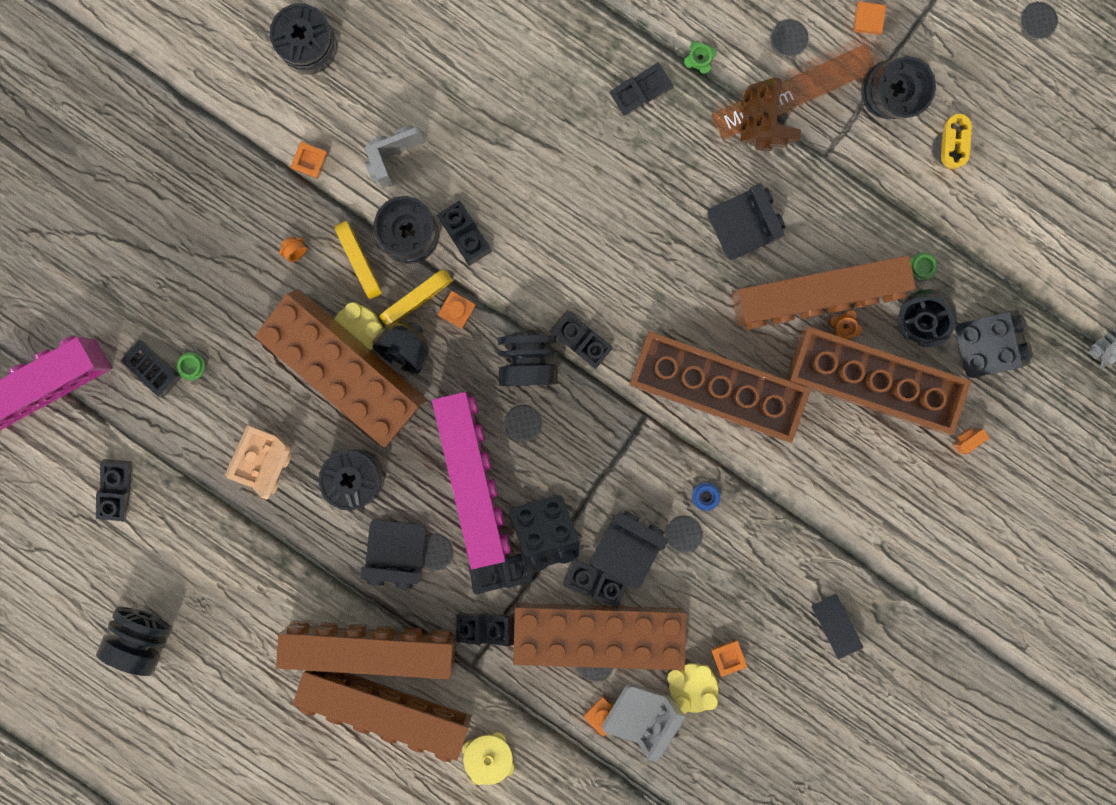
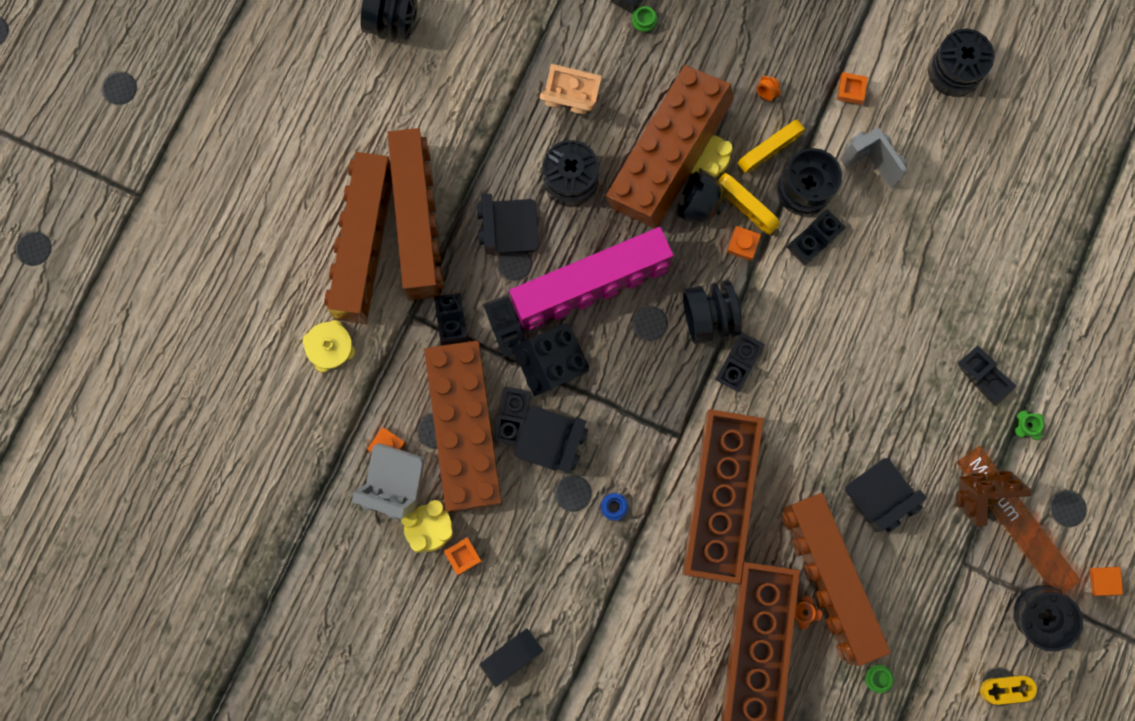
camera: 75 degrees right, 10 degrees down
black cylinder [897,289,957,347] -> none

